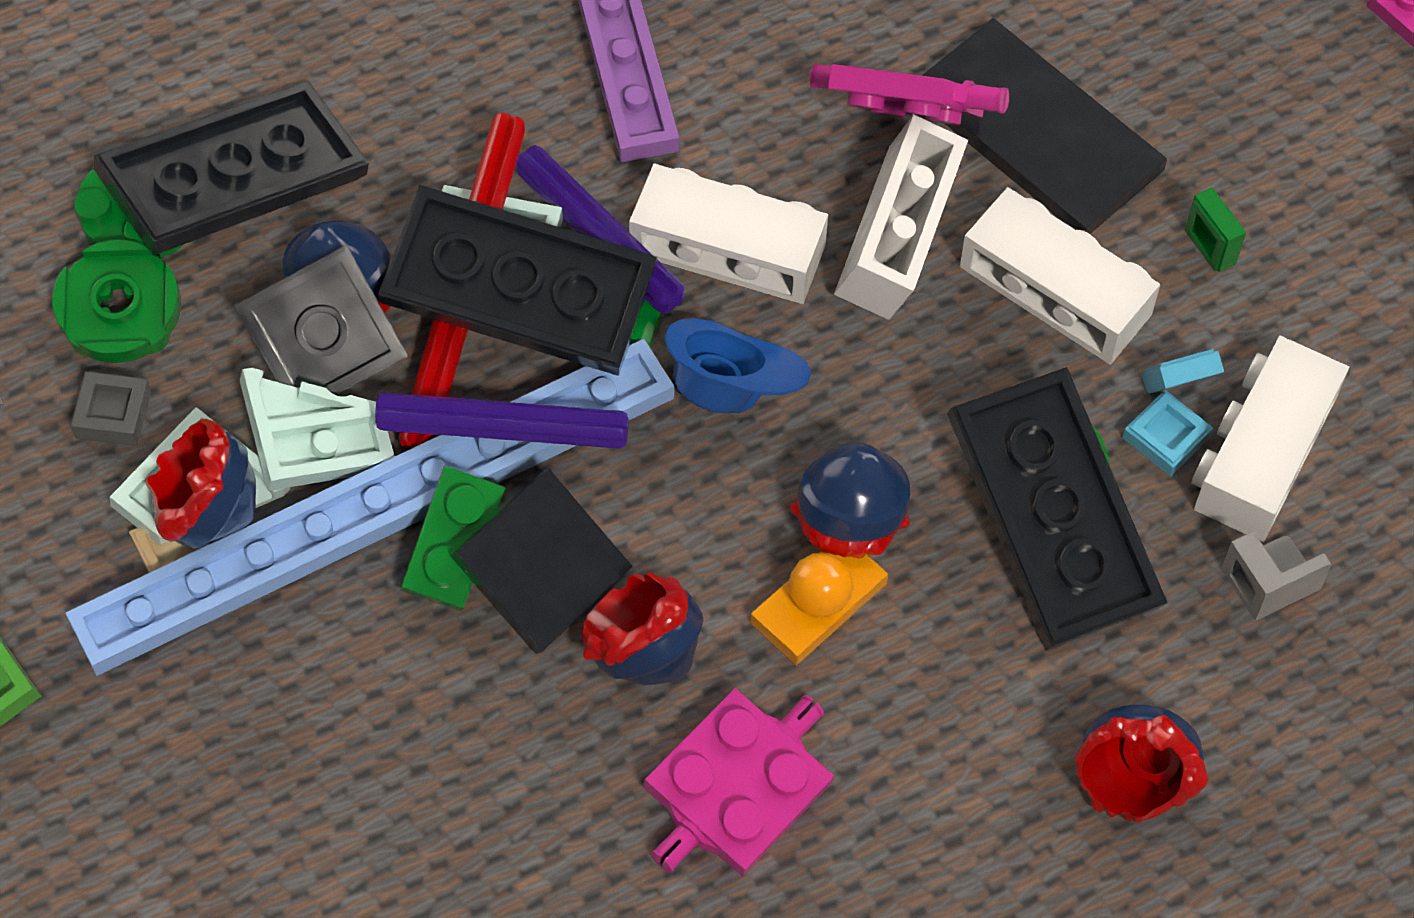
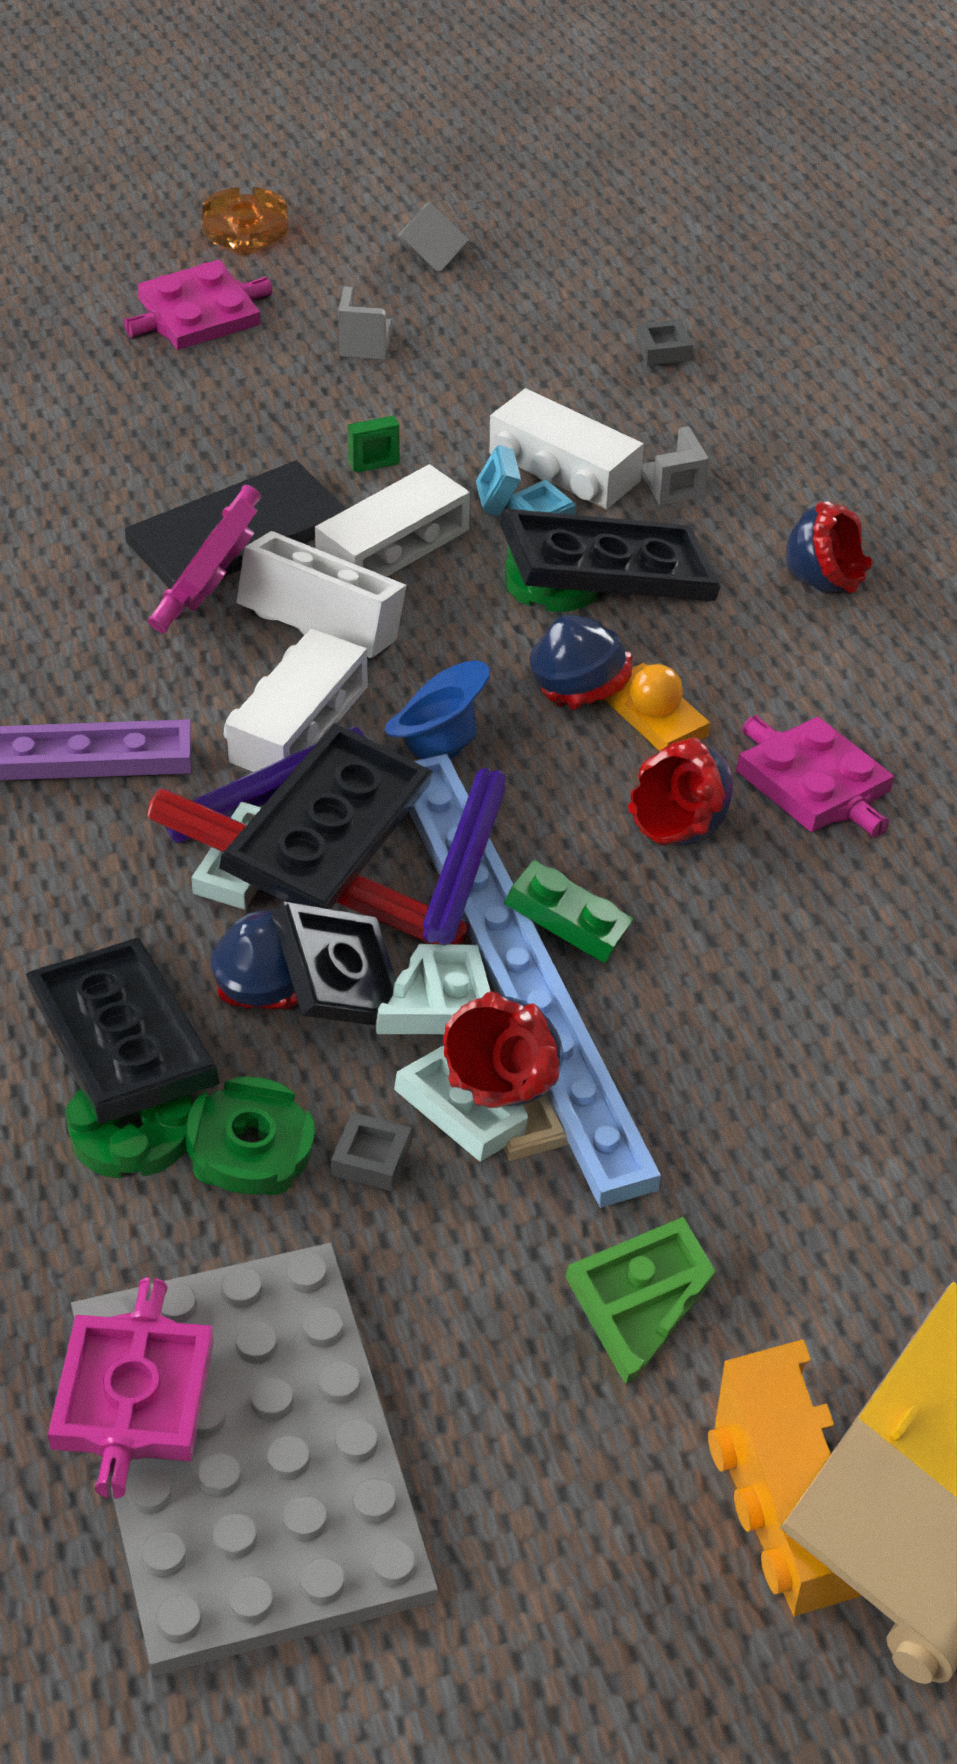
camera: 80 degrees left, 15 degrees down
black tile [450,469,633,654] -> none

